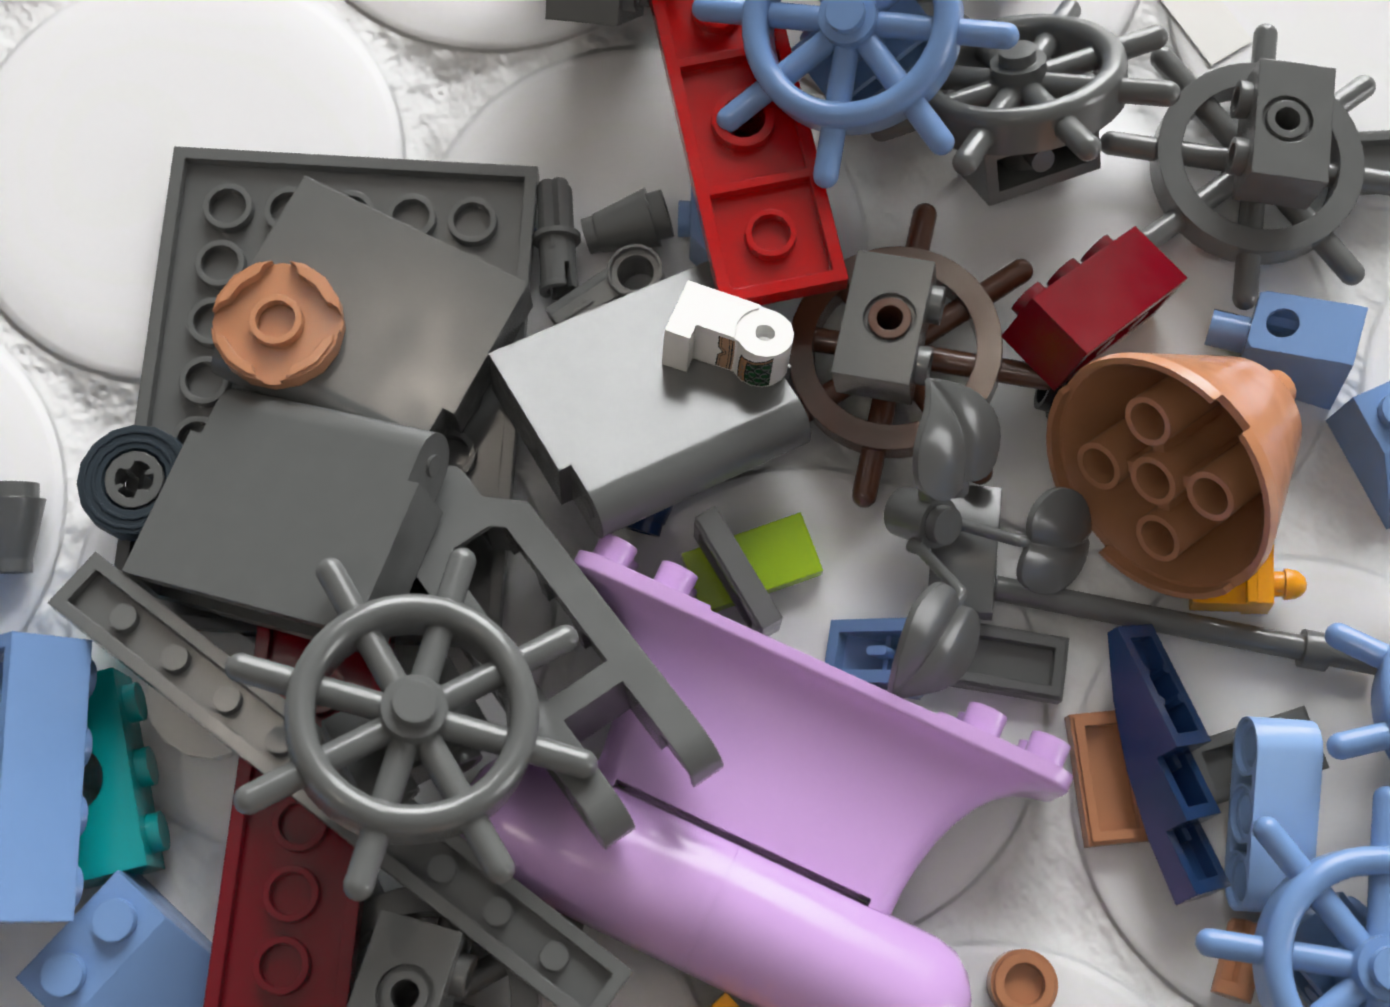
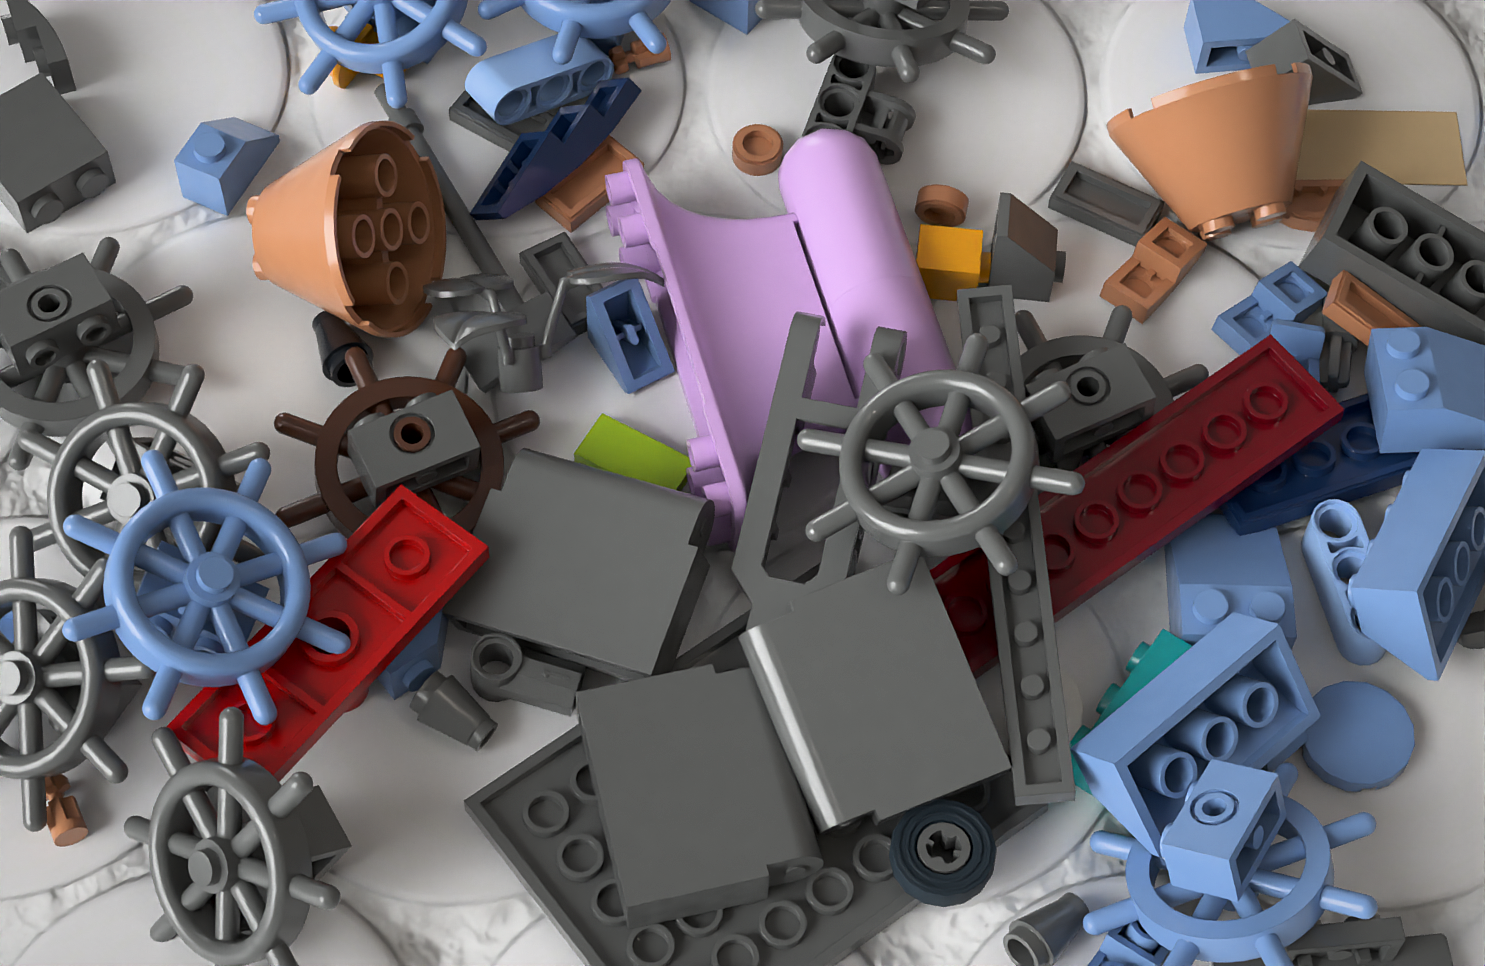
camera: 130 degrees left, 15 degrees down
nougat tile [211,260,346,390] -> none
dark grey axle [533,177,581,300] -> none
white leg [662,280,794,387] -> none
dark grey tile [693,506,783,637] -> none
dark red brick [1001,226,1188,391] -> none
medium blue torso [1204,291,1368,410] -> none

